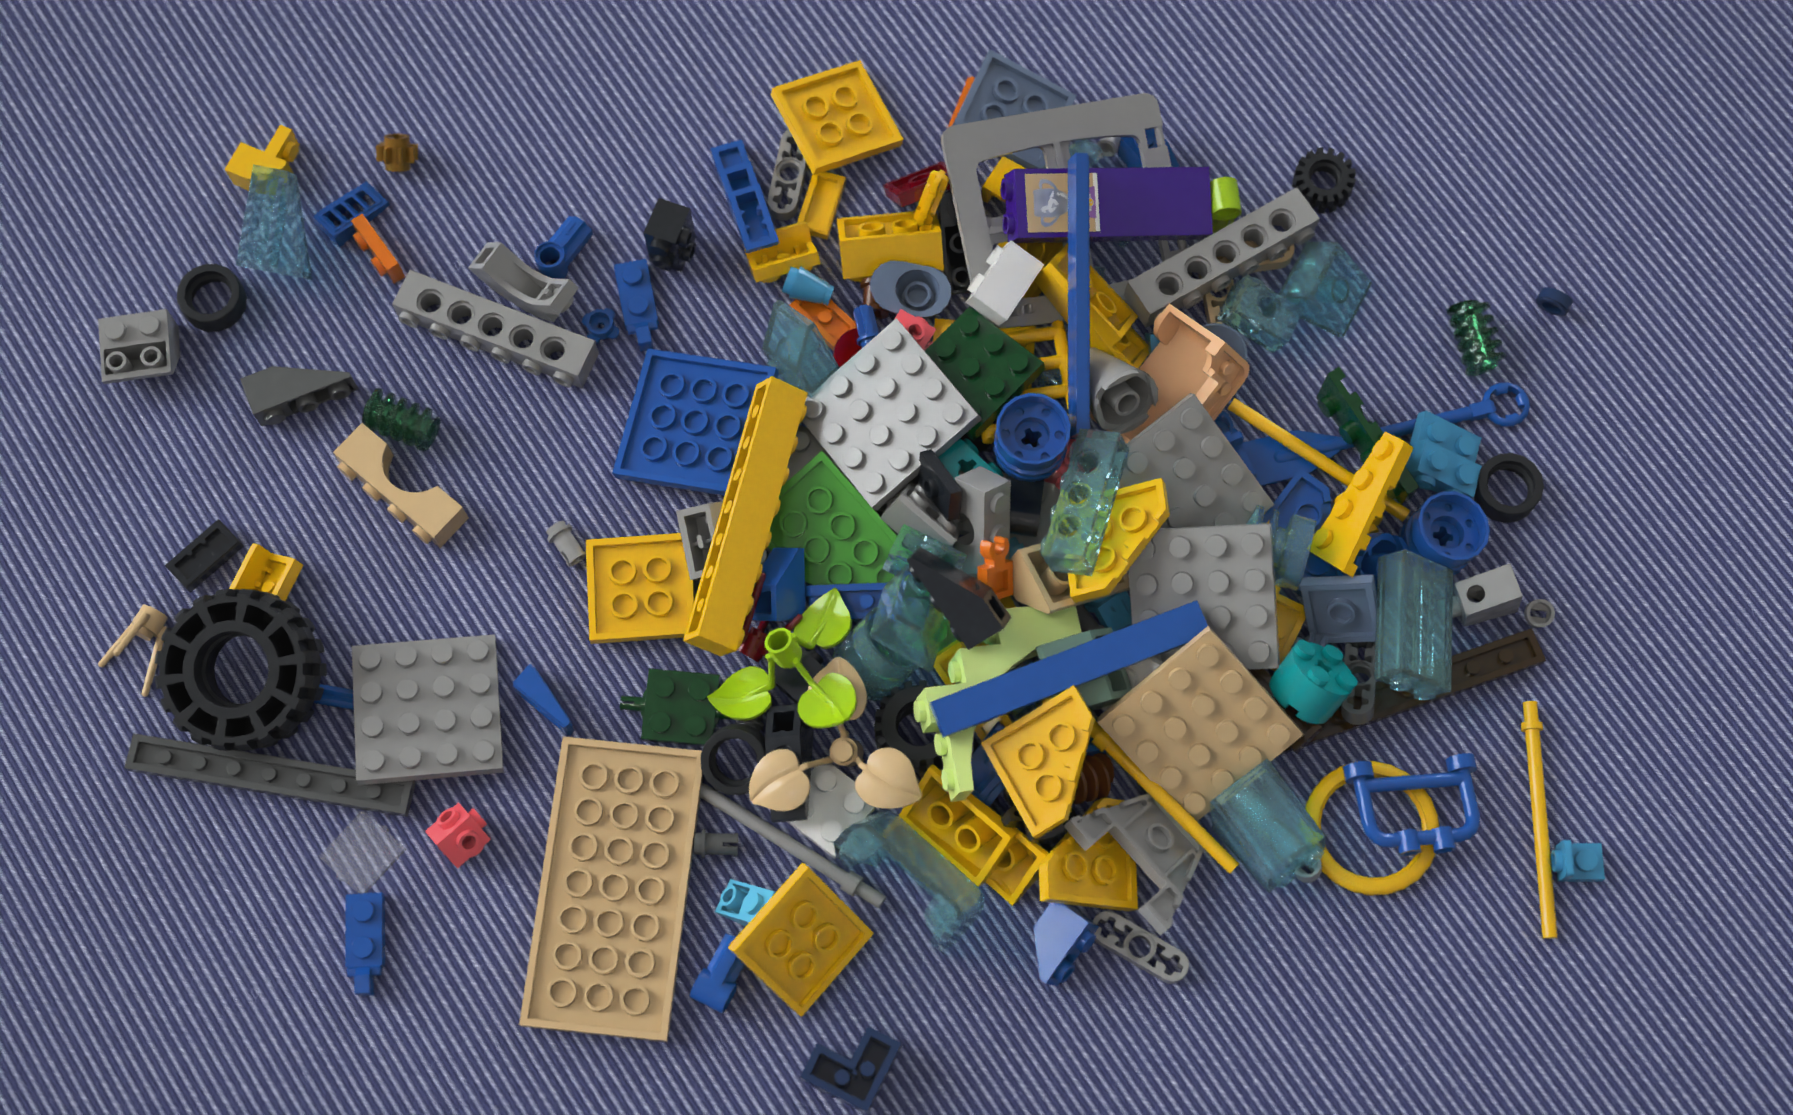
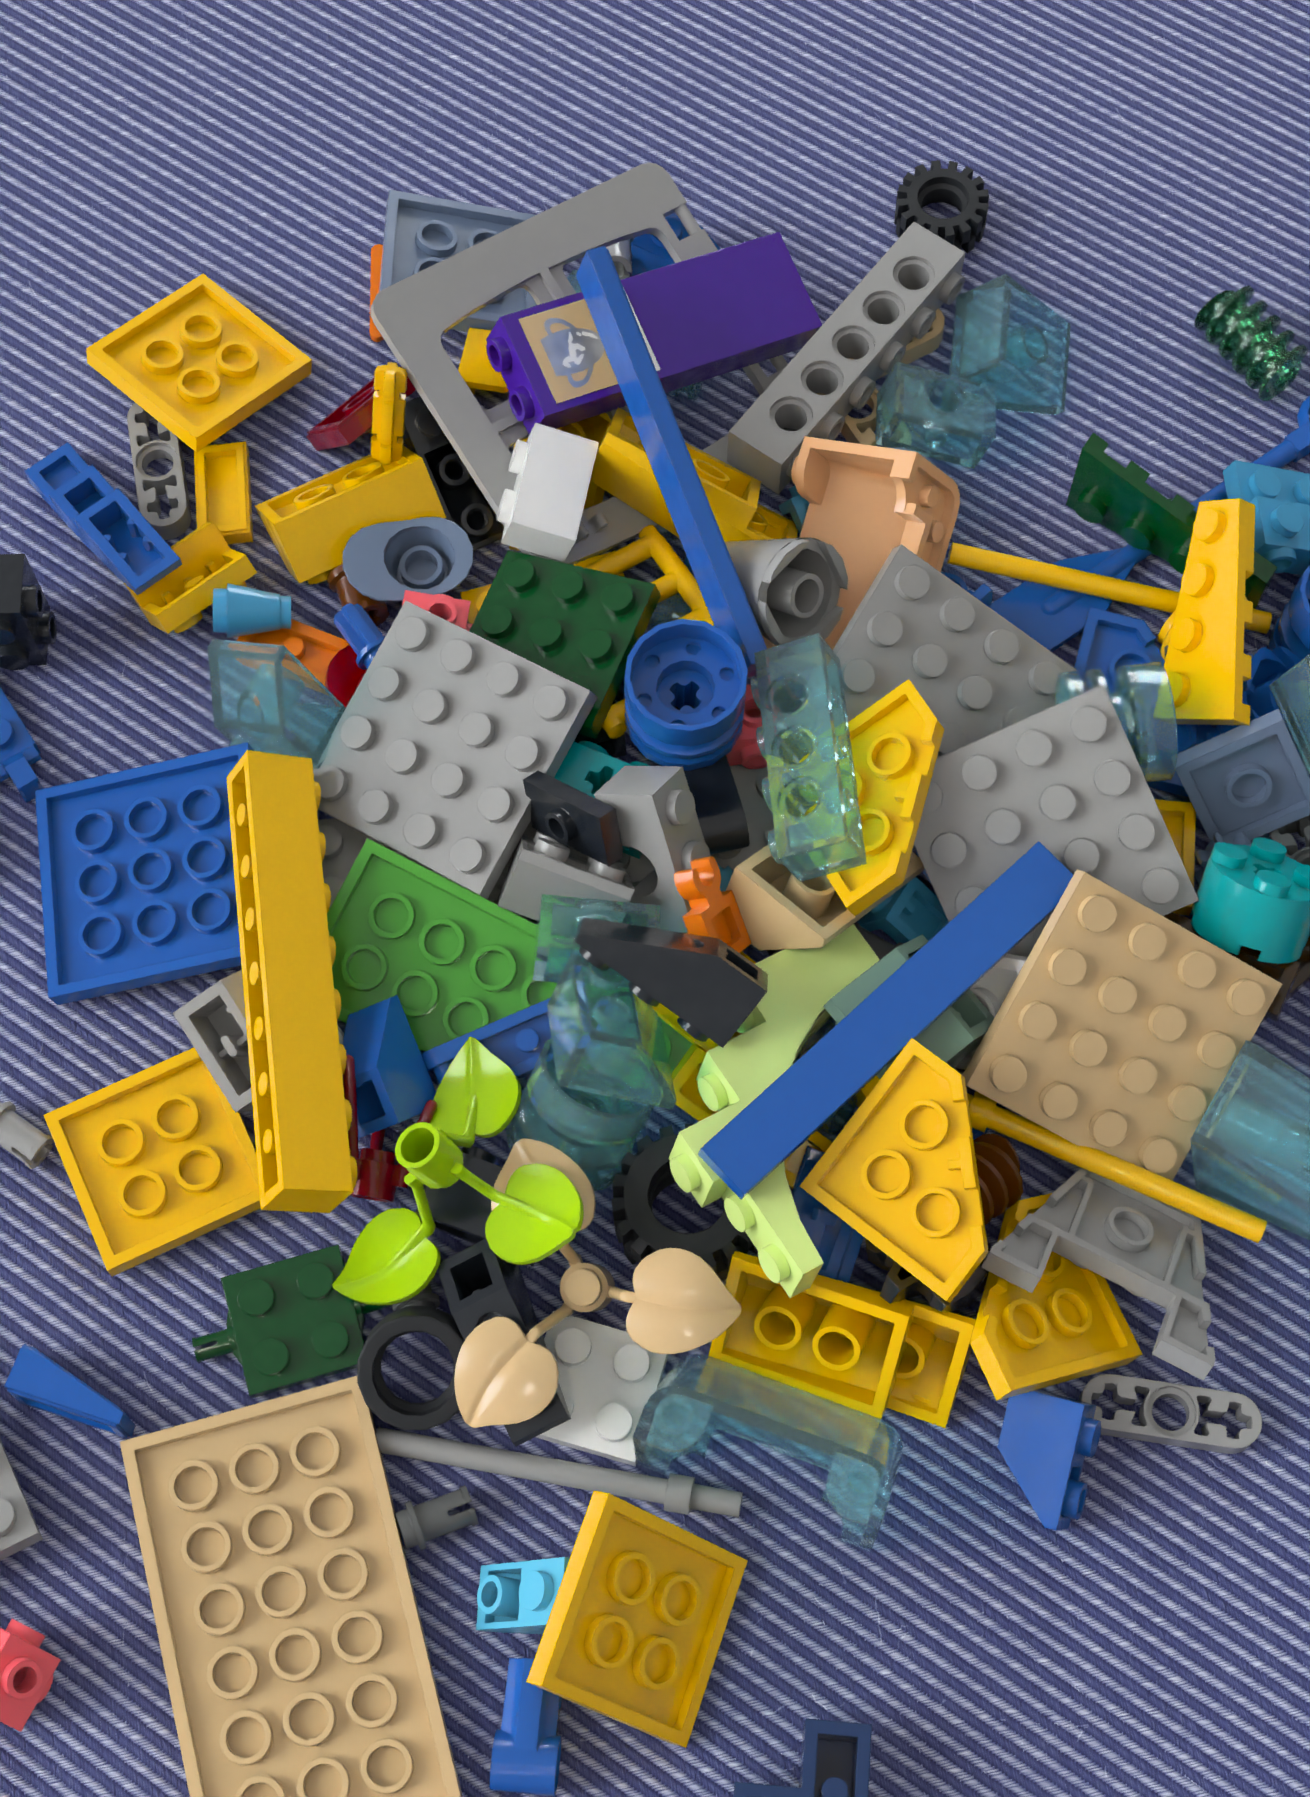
camera: 20 degrees left, 5 degrees down
lime piece [1210,177,1242,233] -> none

